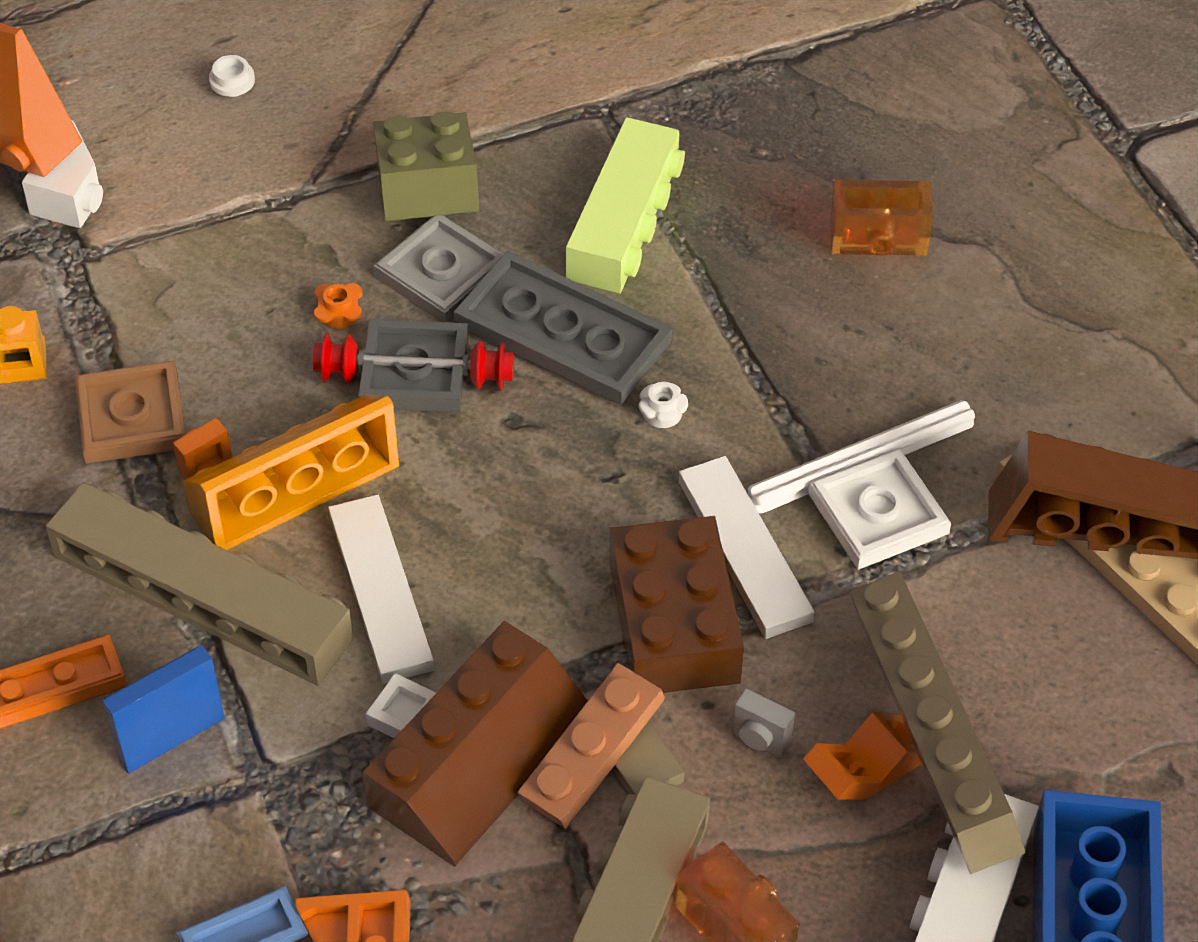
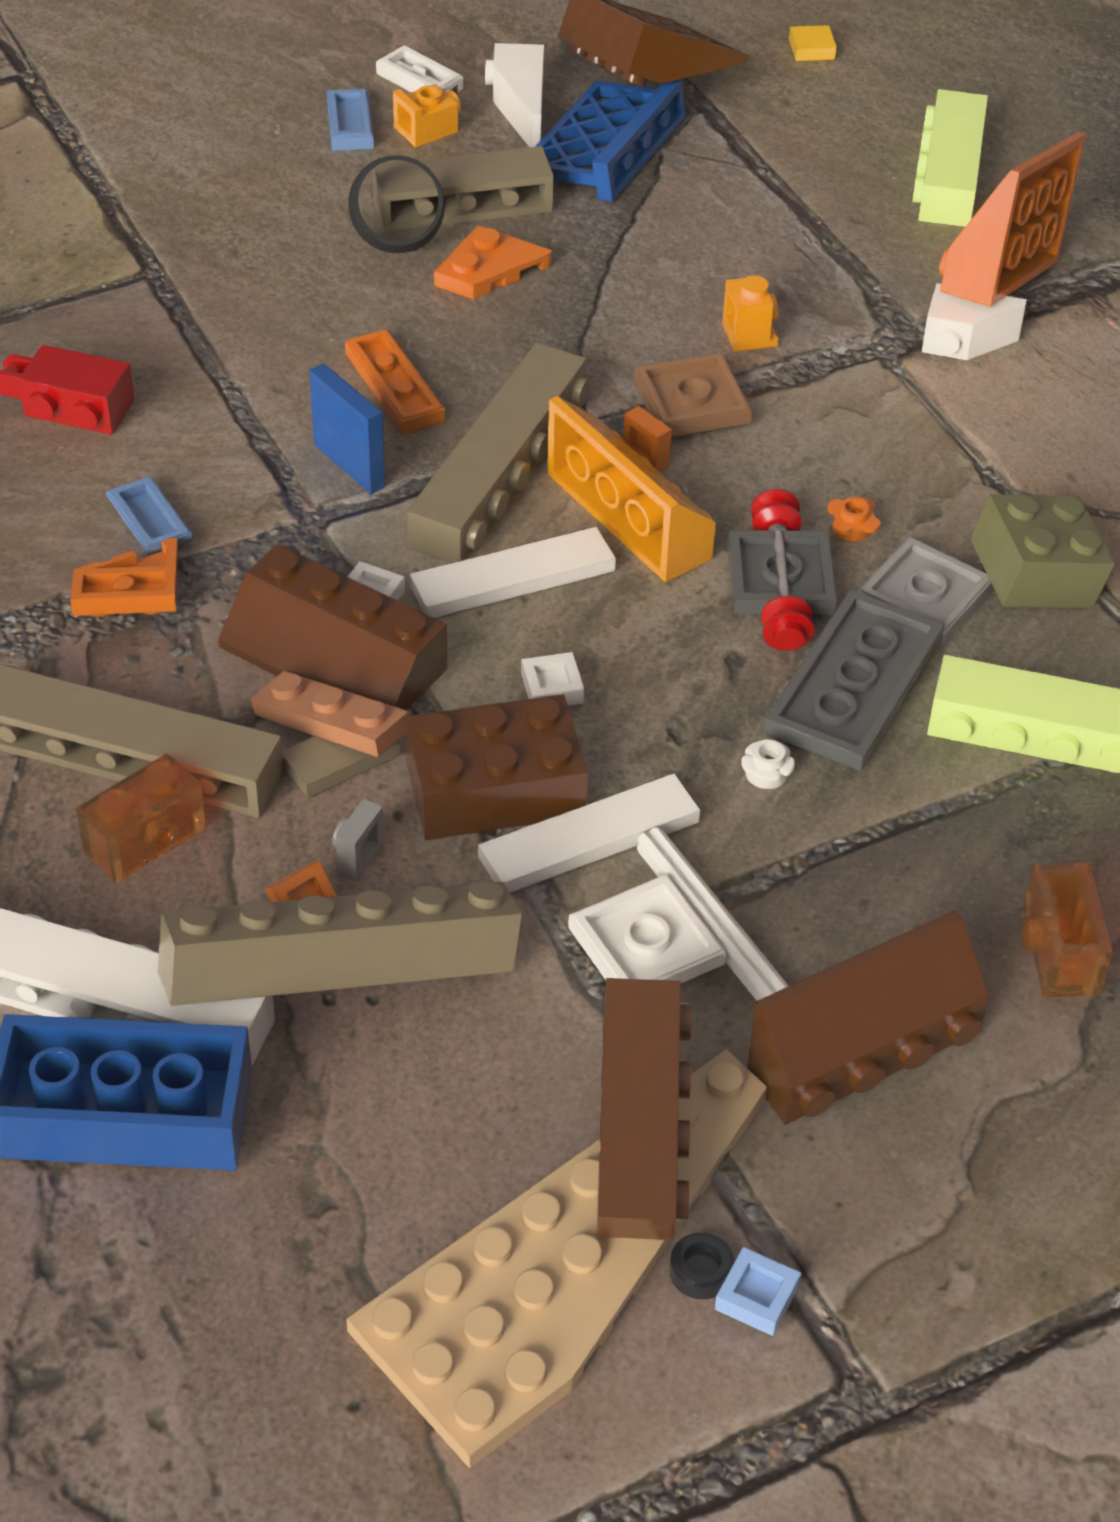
camera: 85 degrees right, 5 degrees down
none -> white plate [521,652,584,706]
none -> reddish brown slope [747,910,989,1125]

